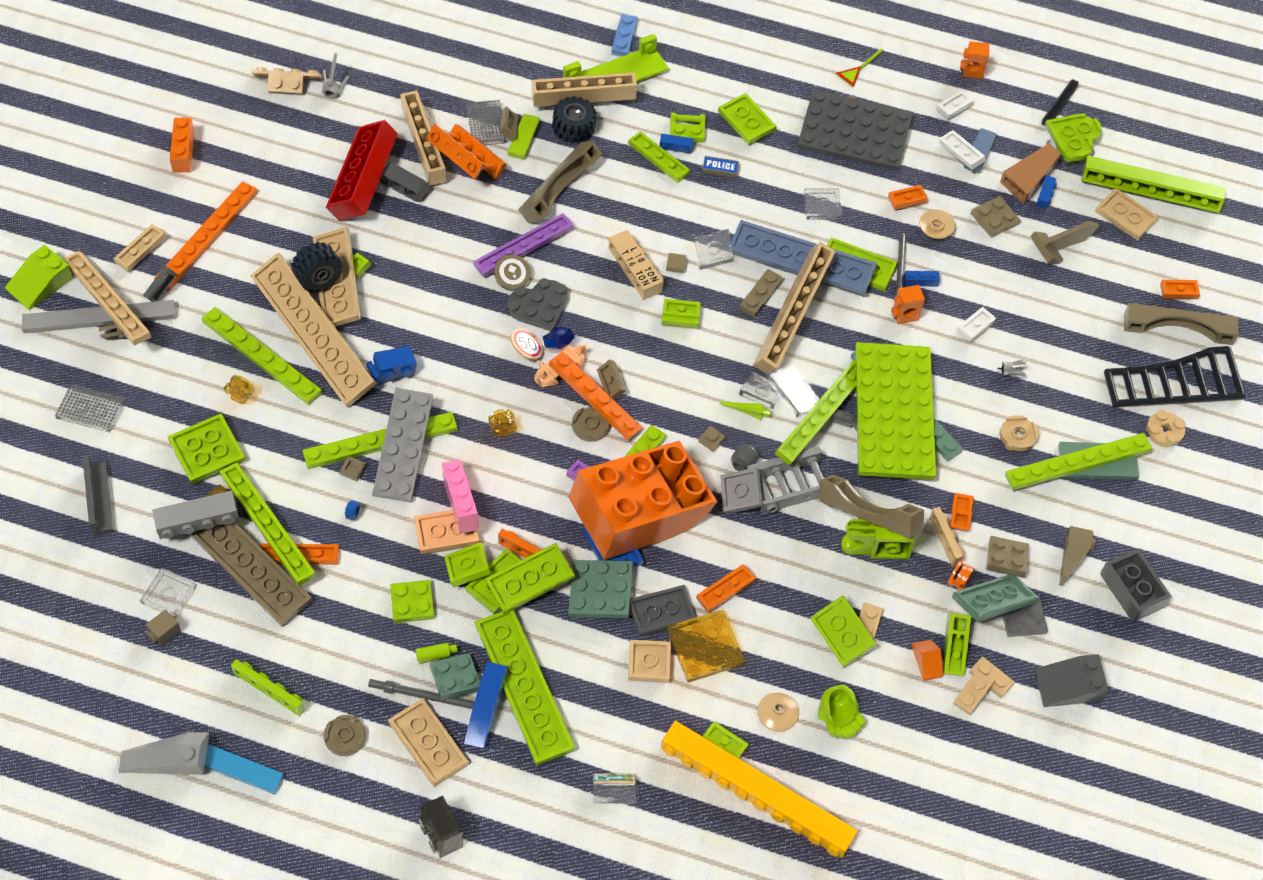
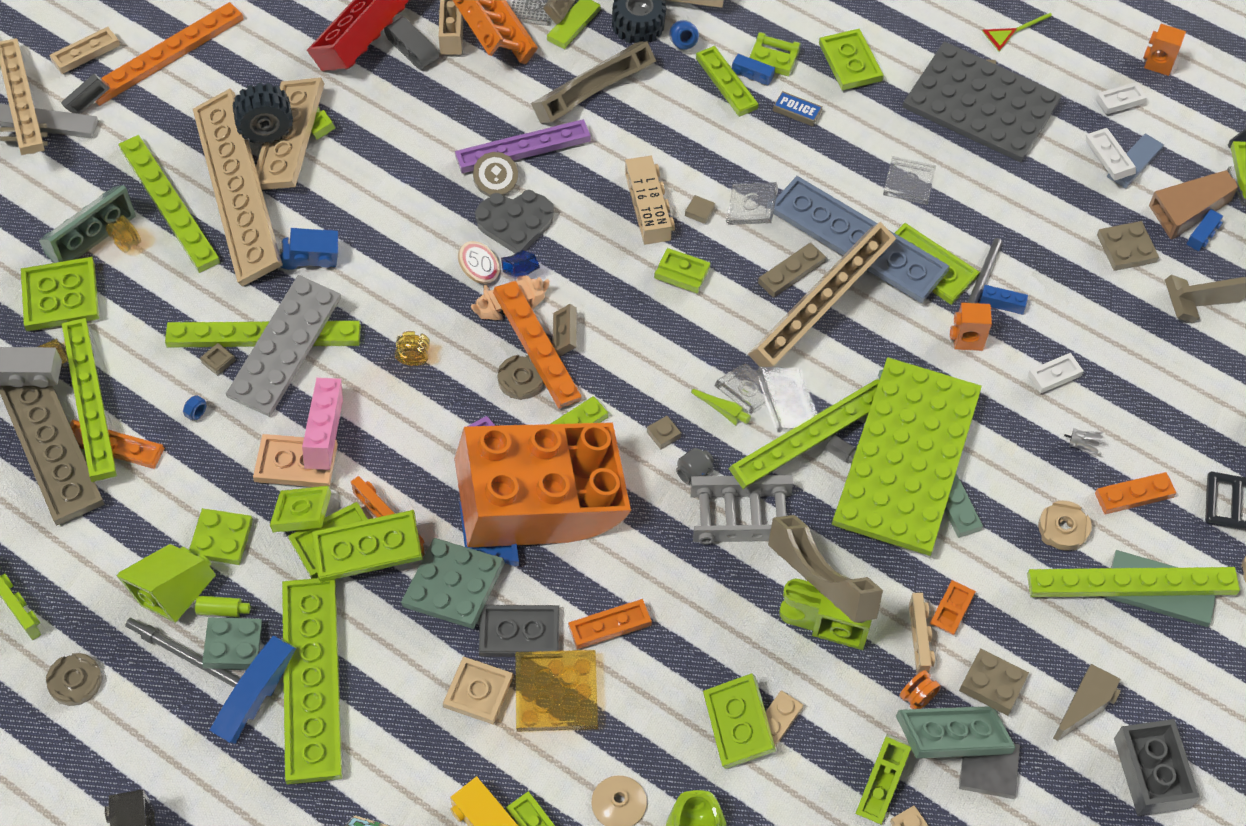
camera: 20 degrees right, 0 degrees up
tan tile [388,698,469,787] -> none
light grey plate [720,468,763,514] -> none
orange plate [888,185,928,210] -> none
orange slope [911,640,943,681] -> none
tan dish [919,209,955,239] -> none
none -> sand green slope [39,185,136,263]
none -> lime slope [116,544,216,623]
none -> blue head [669,20,699,50]
none -> orange plate [1095,472,1176,515]

